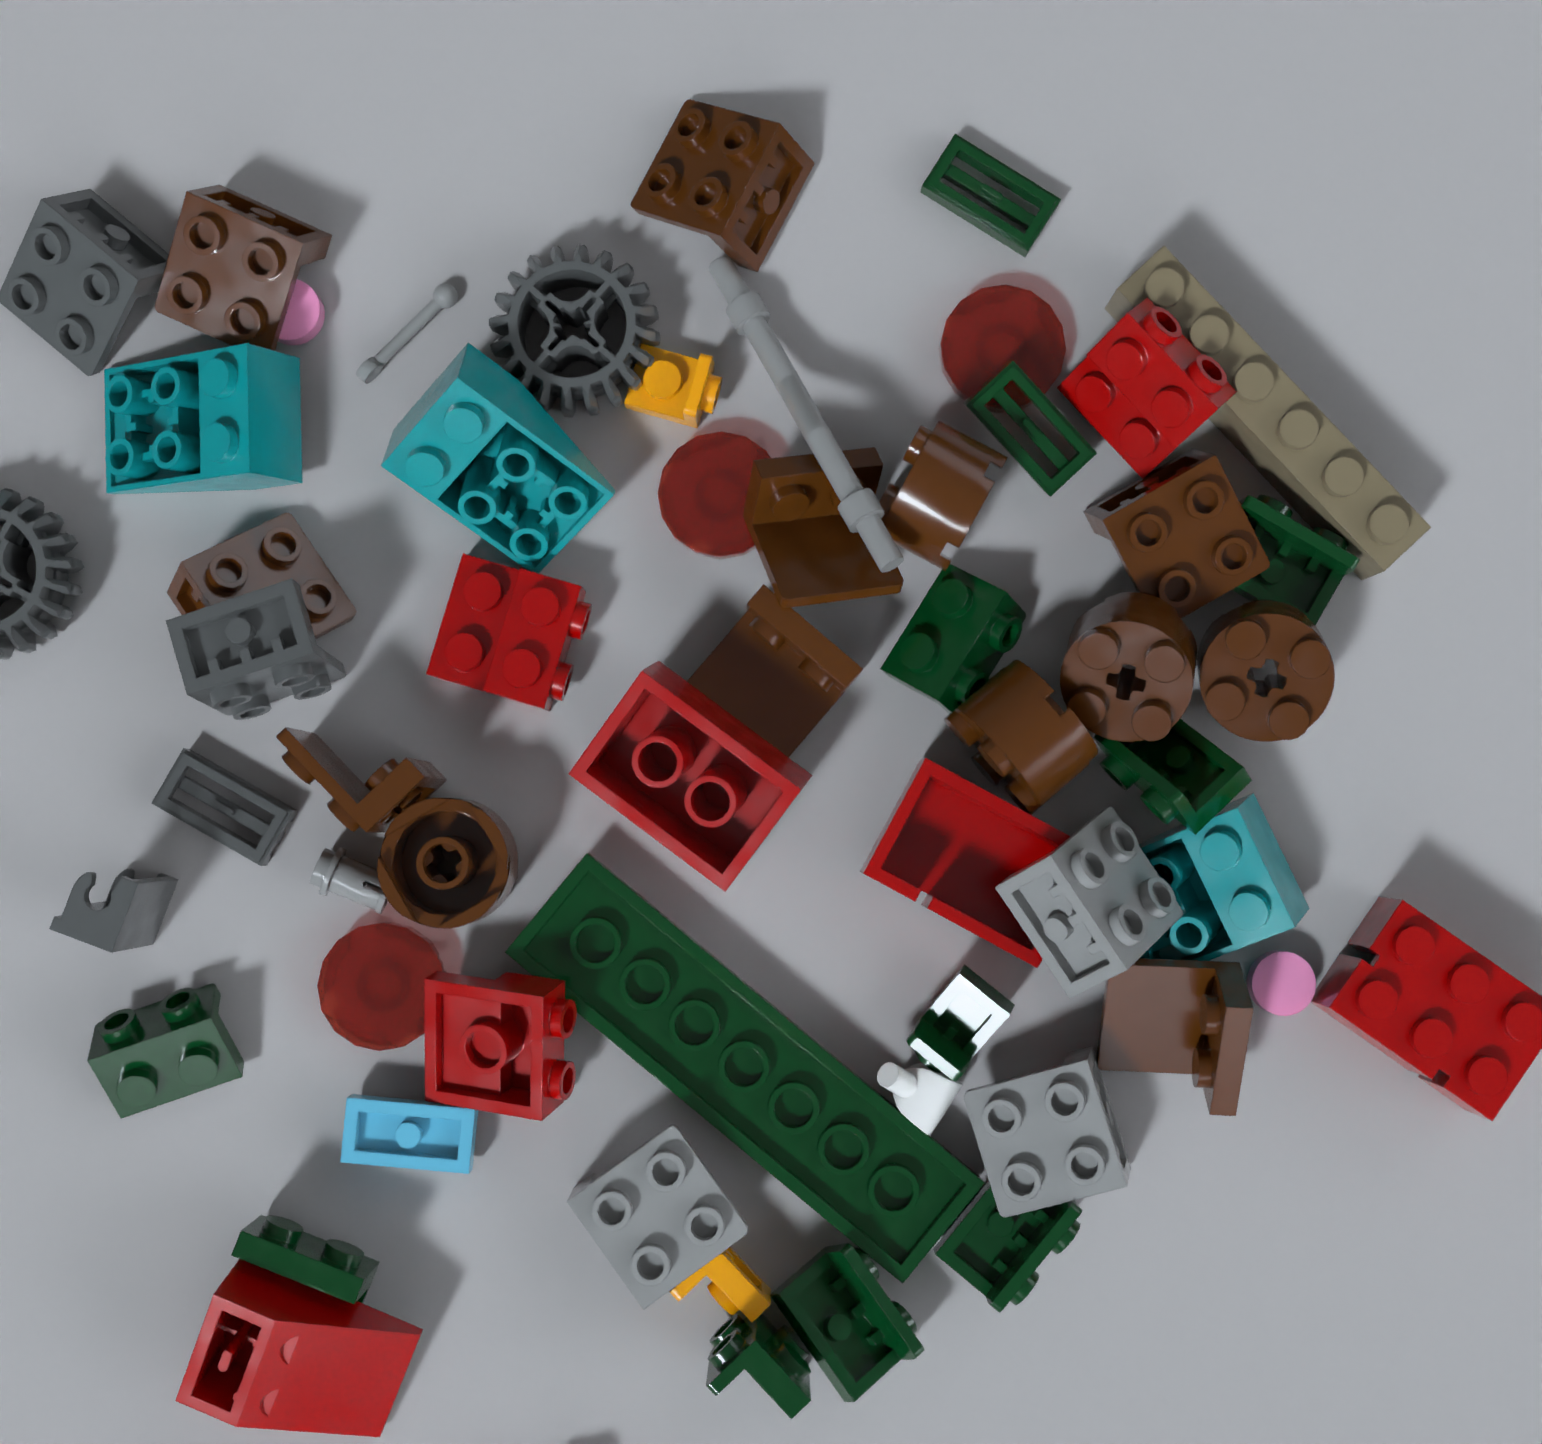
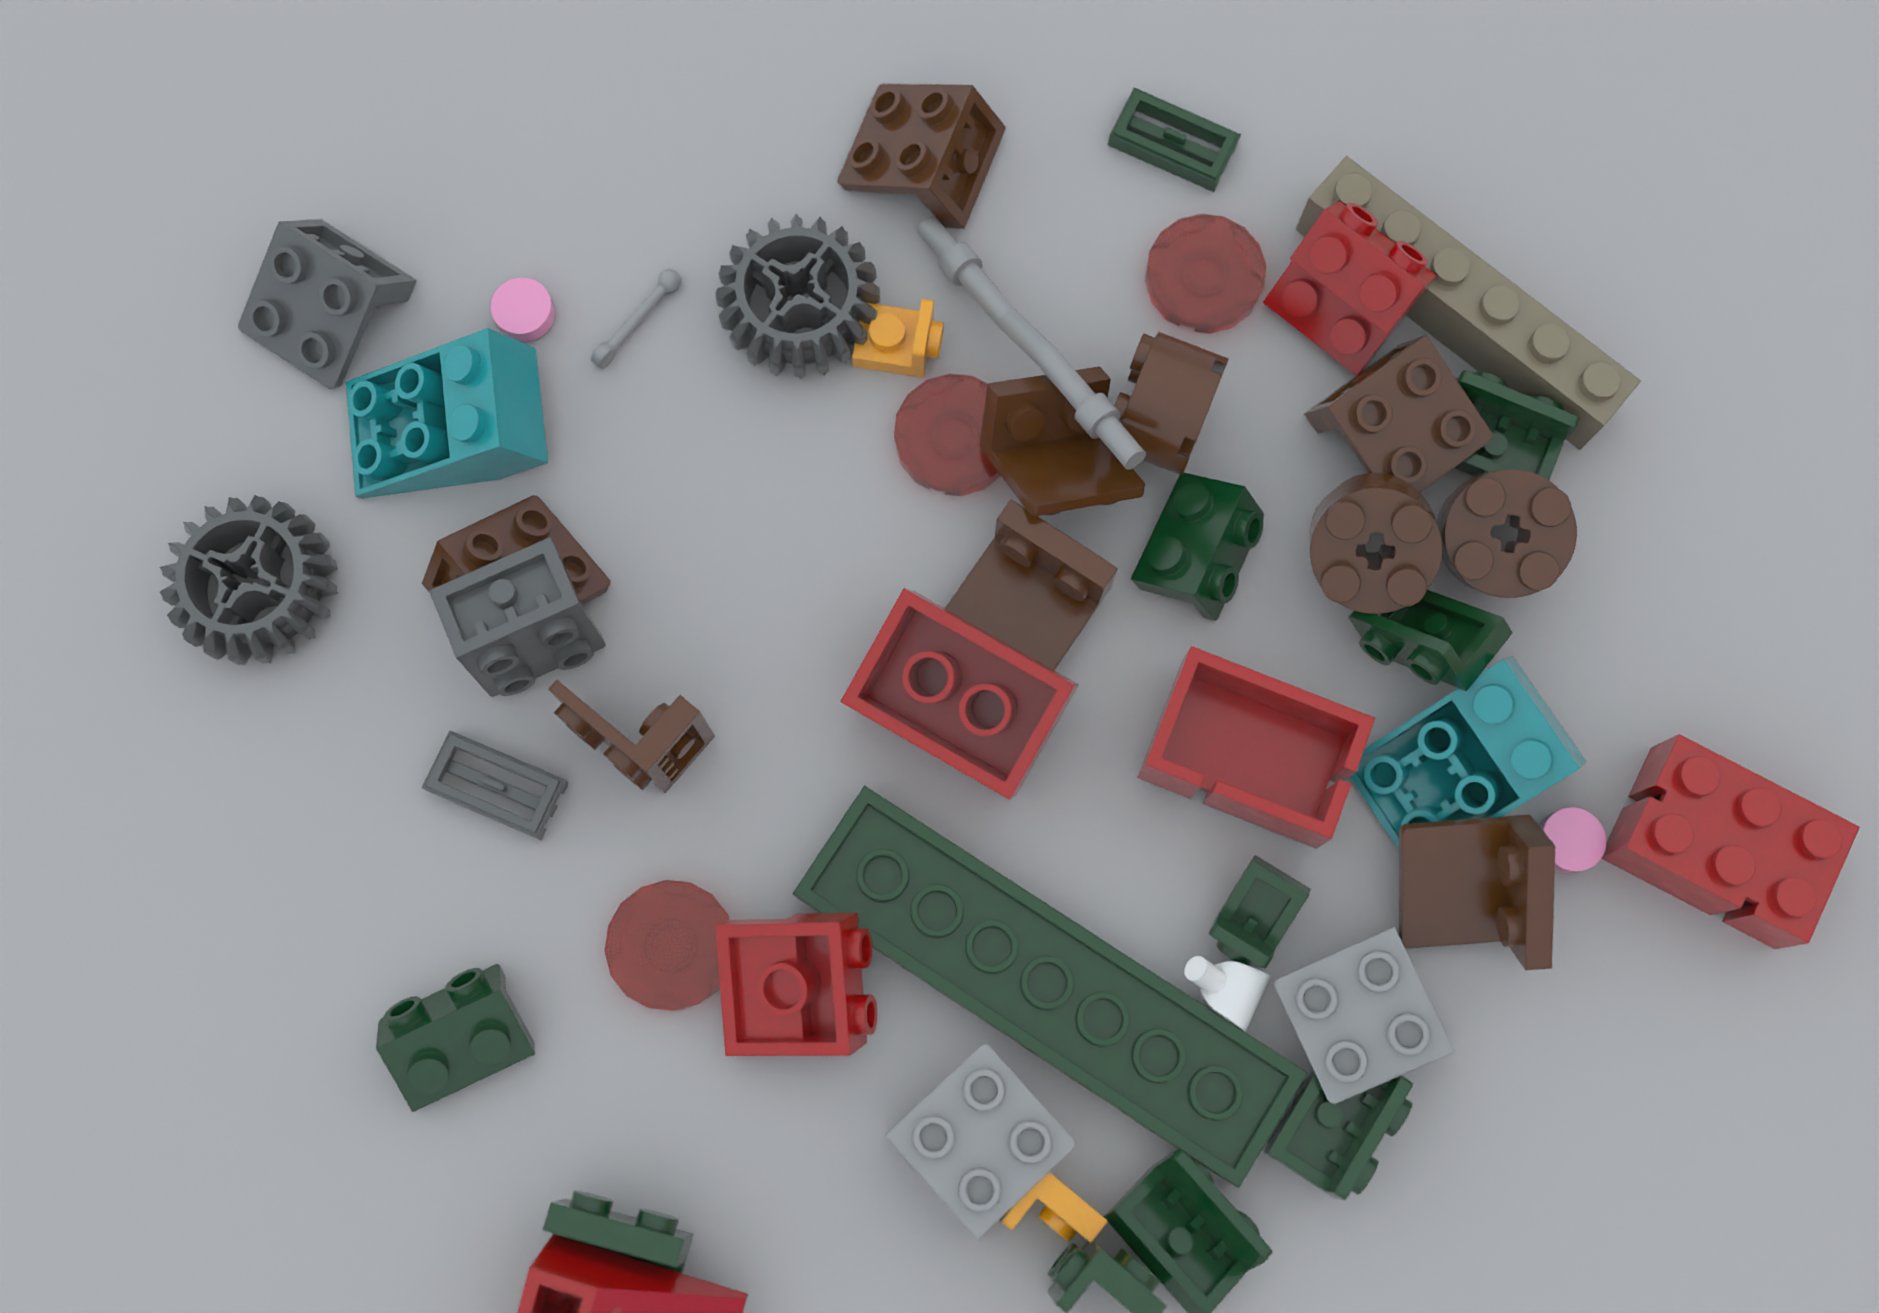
camera: 10 degrees left, 10 degrees down
dark grey hinge [49,869,179,953] -> none
reddish brown bracket [155,184,332,351] -> none
light grey pin [310,847,388,914] -> none
medium azure plate [340,1094,478,1174] -> none
reddish brown brick [377,798,518,929] -> none
teal slope [381,342,615,573] -> none
red plate [426,553,592,711] -> none
reddish brown brick [944,660,1098,815] -> none
dark green tile [963,359,1097,497] -> none
light grey bracket [995,807,1183,999] -> none

